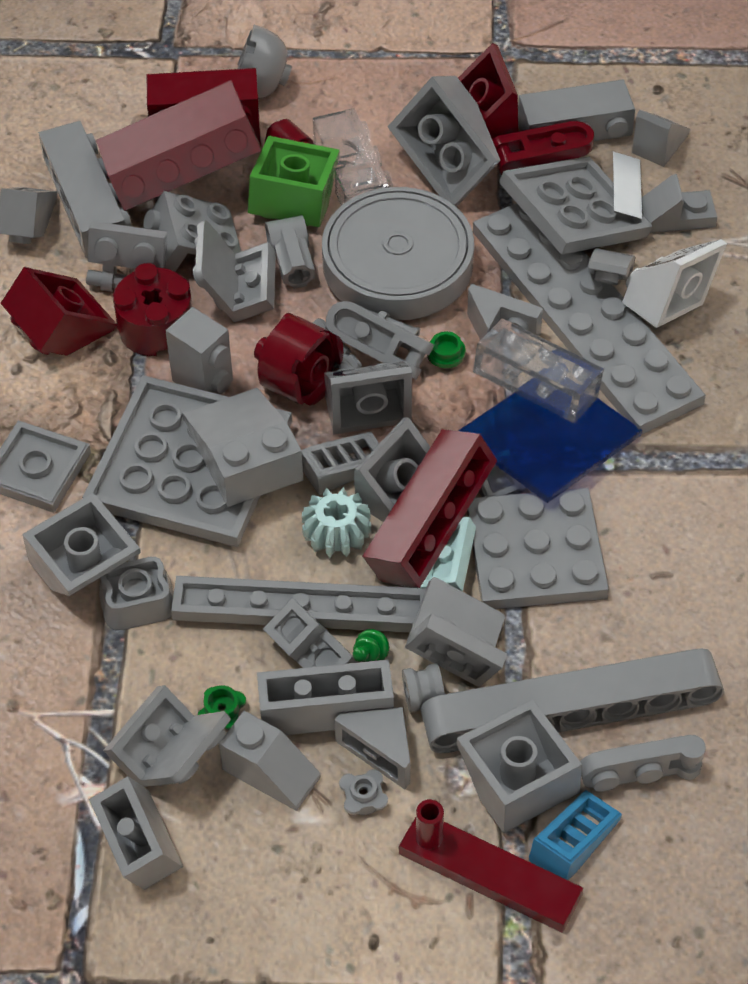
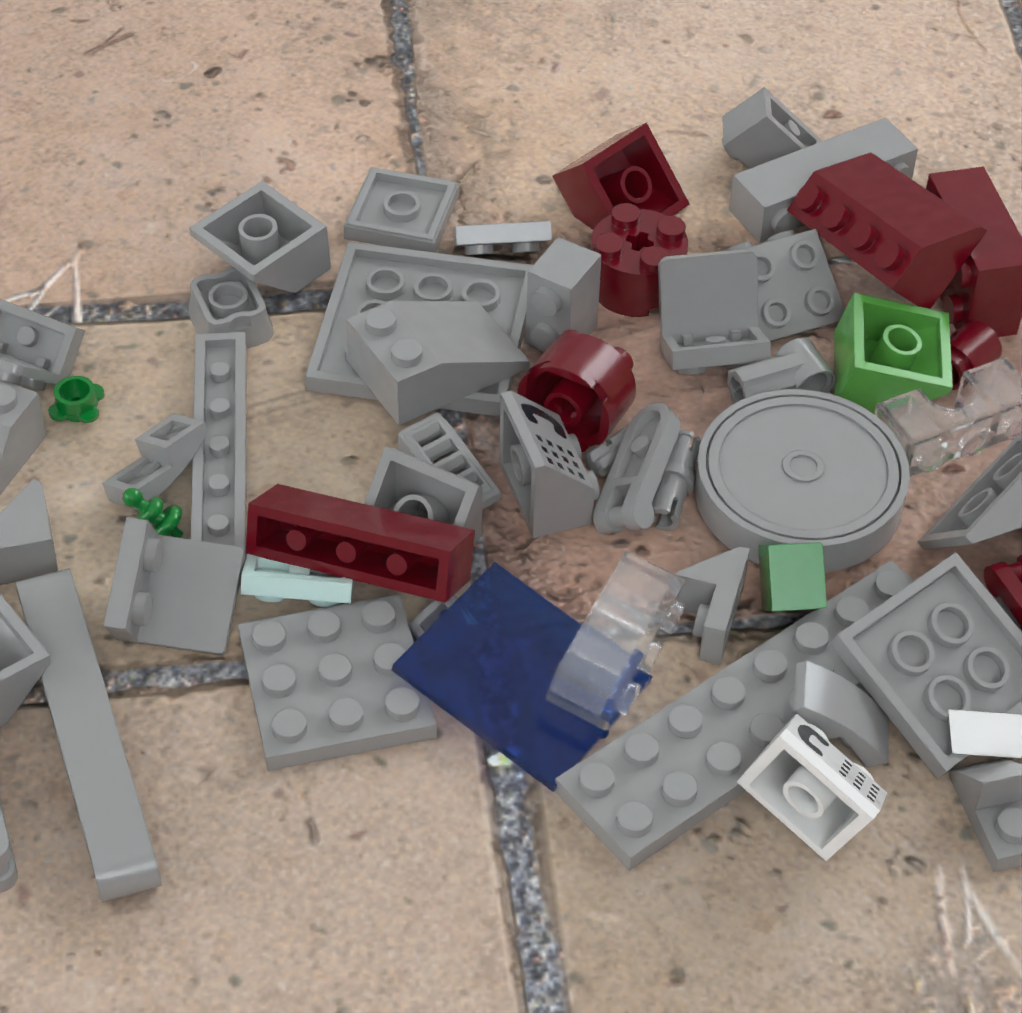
camera: 80 degrees right, 5 degrees down
light grey plate [86,221,167,292] -> none
light grey brick [257,660,394,735] -> none
light aqua gear [302,487,371,558] -> none
light grey wheel [402,663,445,712] -> none
green plate [427,331,466,368] -> none
none -> light grey plate [453,221,552,255]
none -> panel [758,542,827,611]

